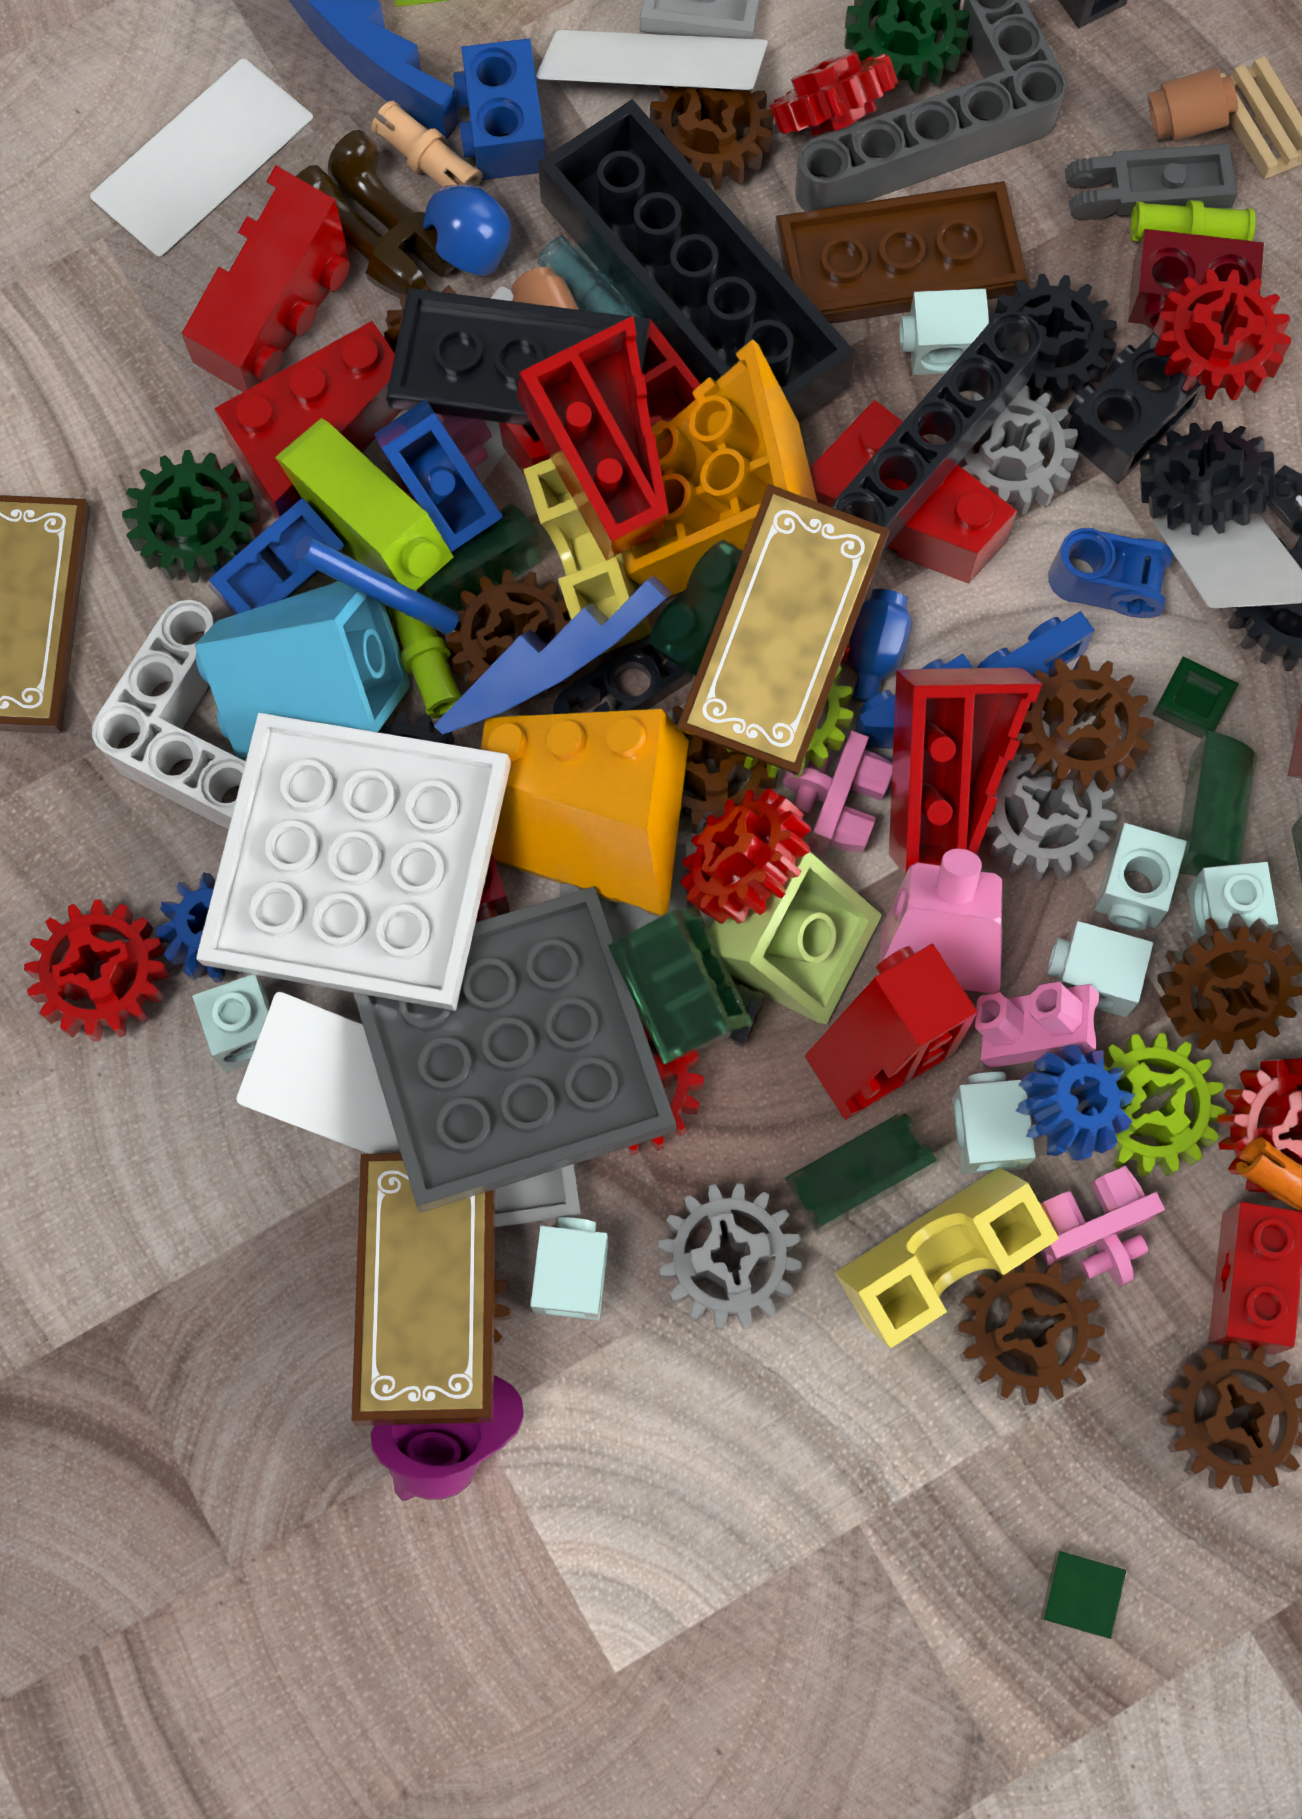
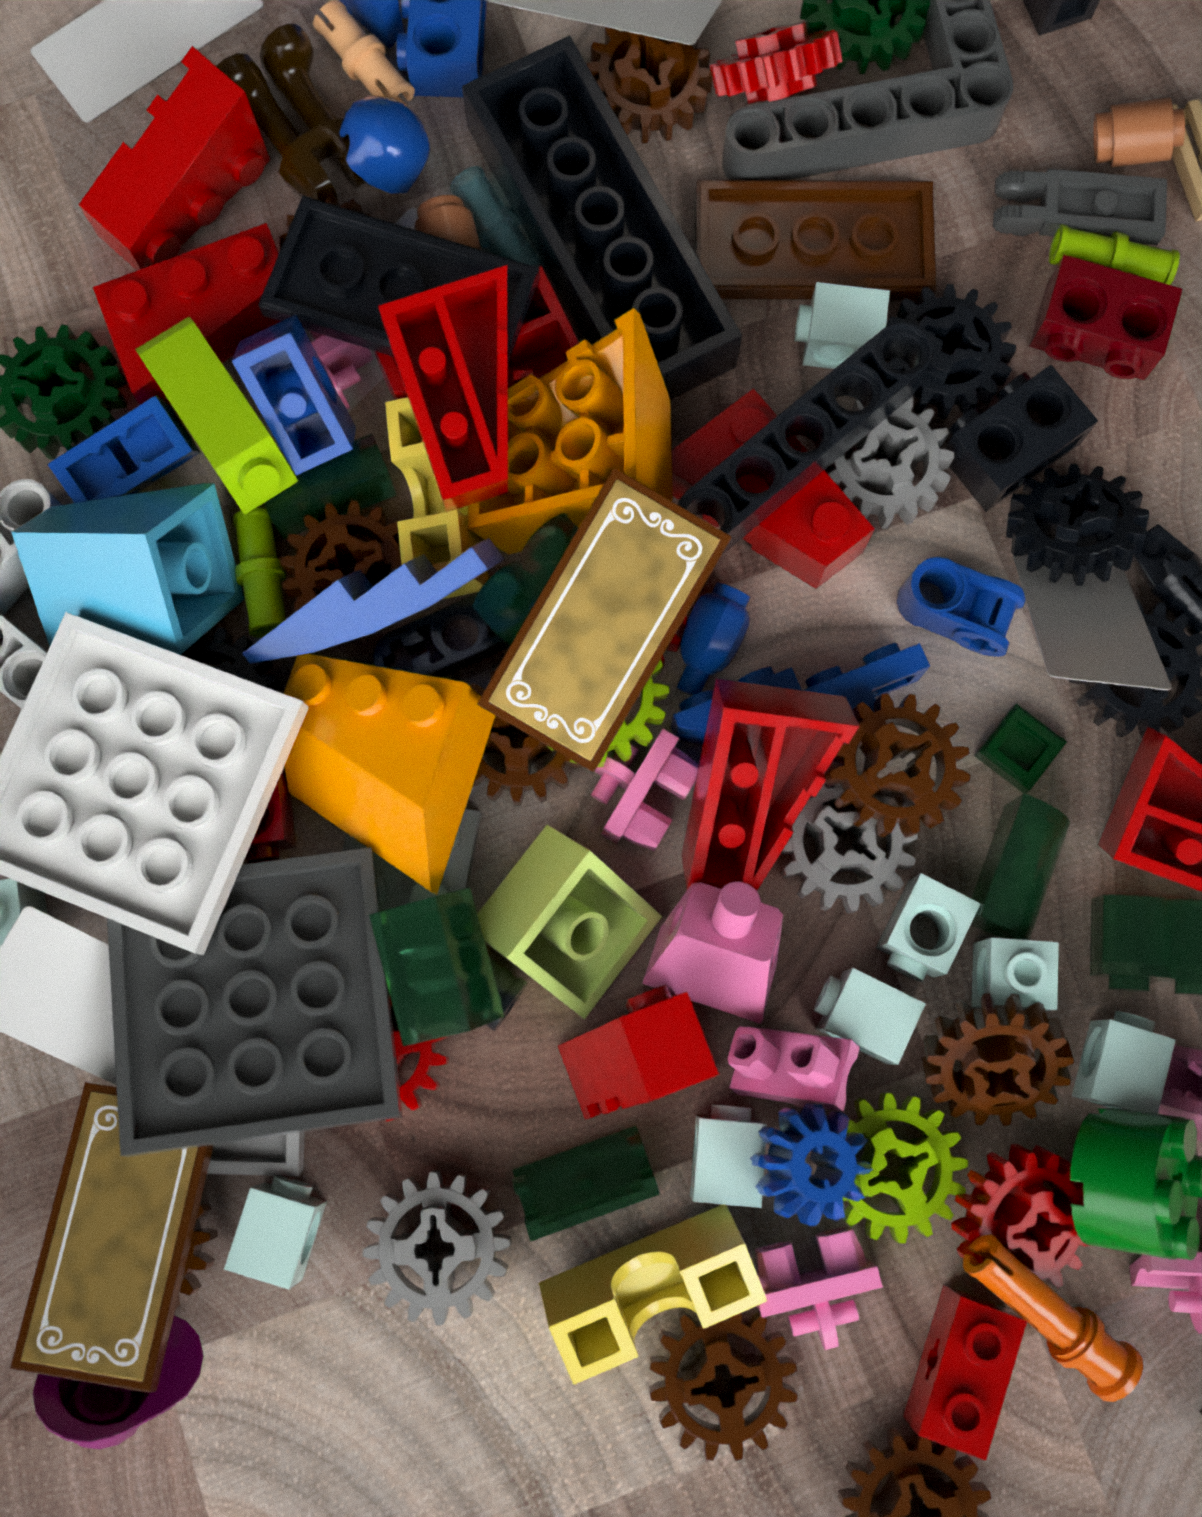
camera: 10 degrees right, 5 degrees up
blue bar [294,536,458,634] -> none
red gear [681,788,811,924] -> none
red gear [1154,269,1291,401] -> none

